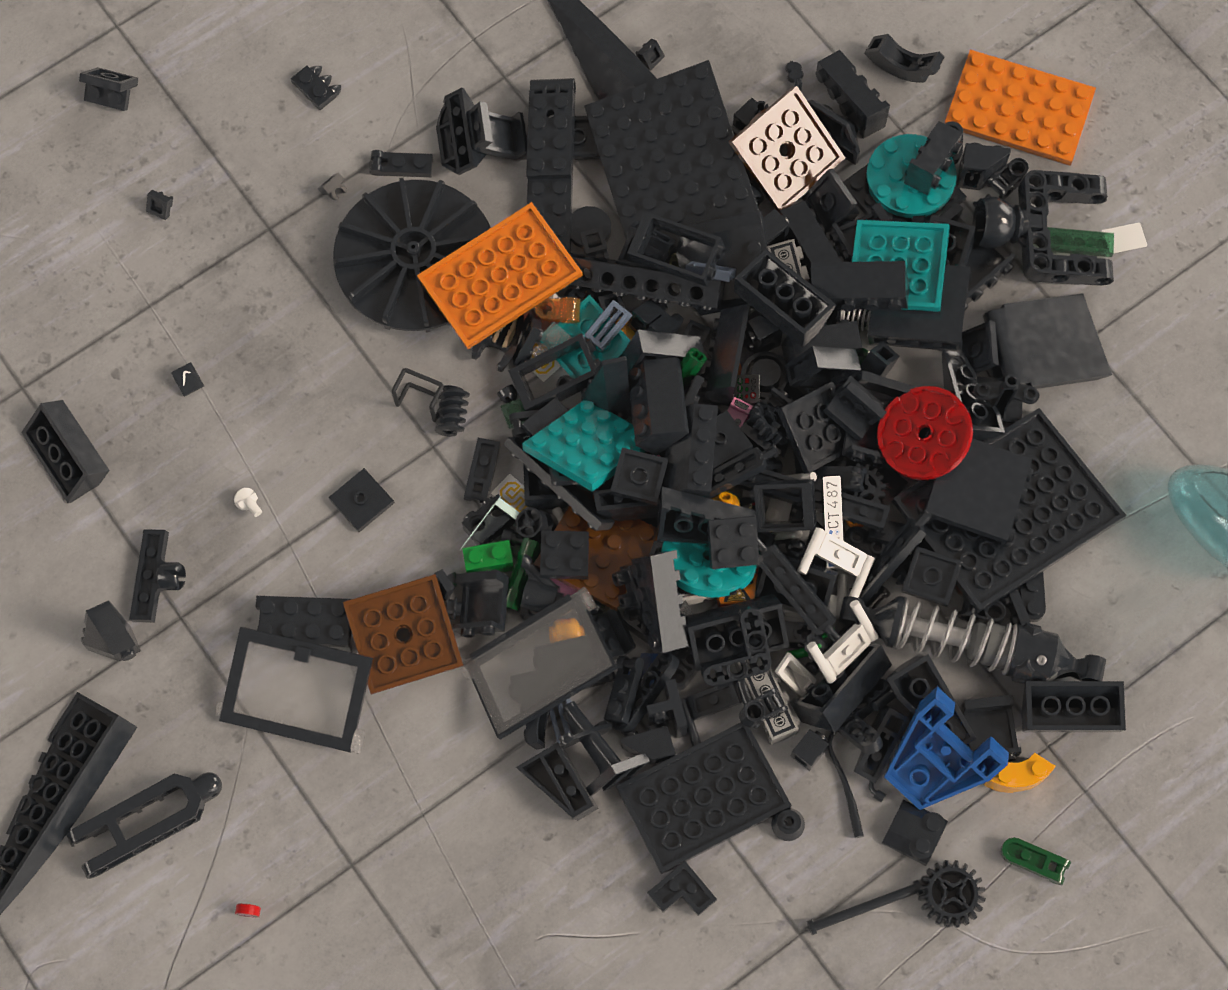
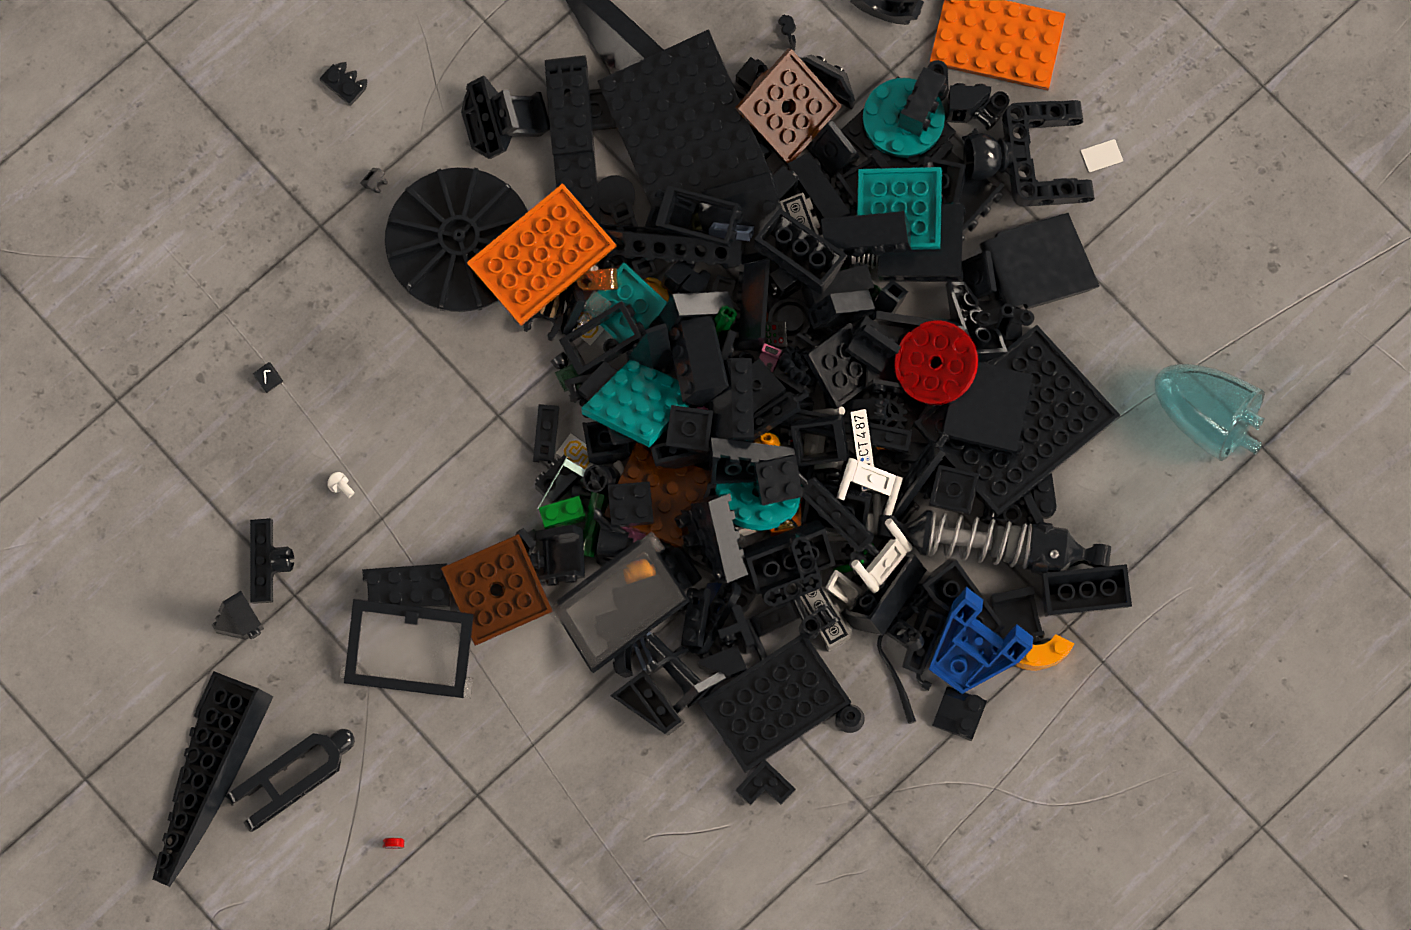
camera: 10 degrees left, 5 degrees up
black slope [21,400,110,503] -> none
black bracket [79,67,138,111] -> none
black tile [146,190,173,220] -> none
black plate [328,468,395,532] -> none
black plate [369,150,433,178] -> none
black piece [391,368,444,422] -> none
black piece [435,385,470,437] -> none
black plate [504,437,615,531] -> none
sand blue tile [584,300,632,351] -> none
black tile [635,38,665,71] -> none
black brick [791,729,829,771] -> none
black bar [807,880,923,935] -> none
black wedge [815,50,890,139] -> none
black gear [918,860,986,928] -> none
dark green plate [1001,837,1071,886] -> none
clear green plate [1048,227,1114,257] -> none

